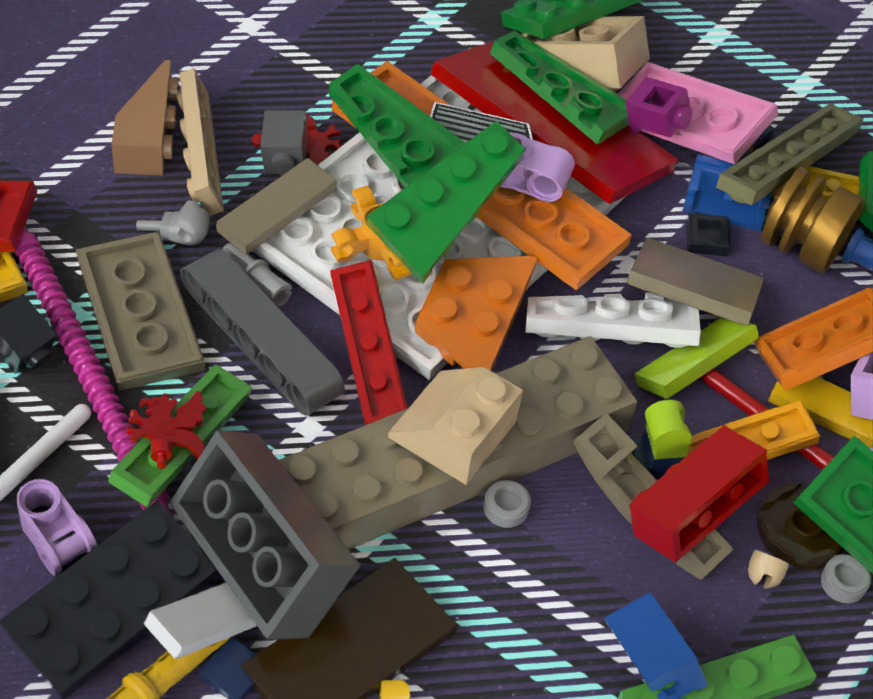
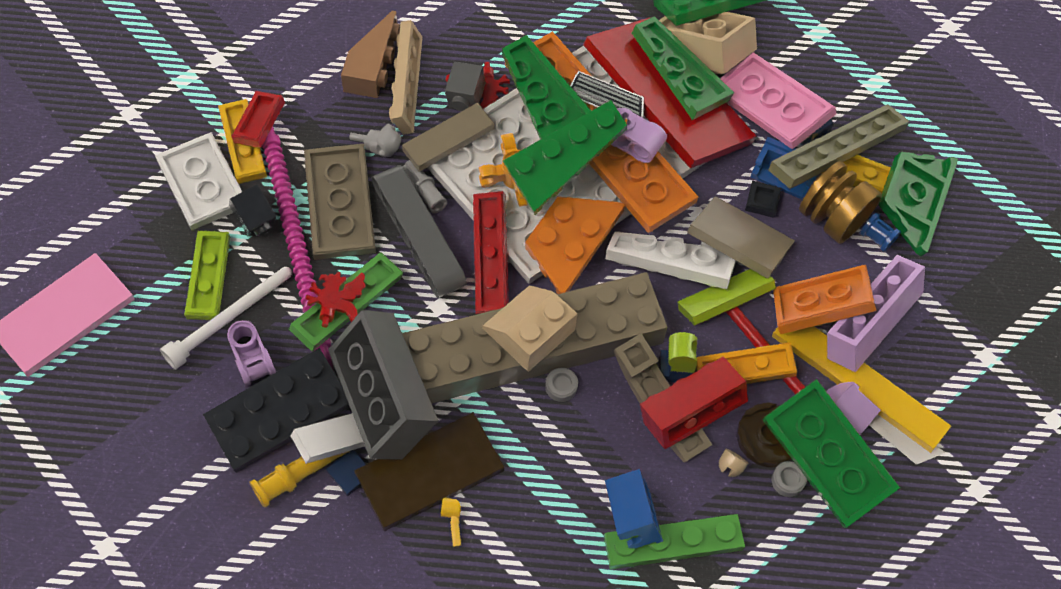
camera: 15 degrees right, 10 degrees up
magenta brick [625,77,692,138] -> none

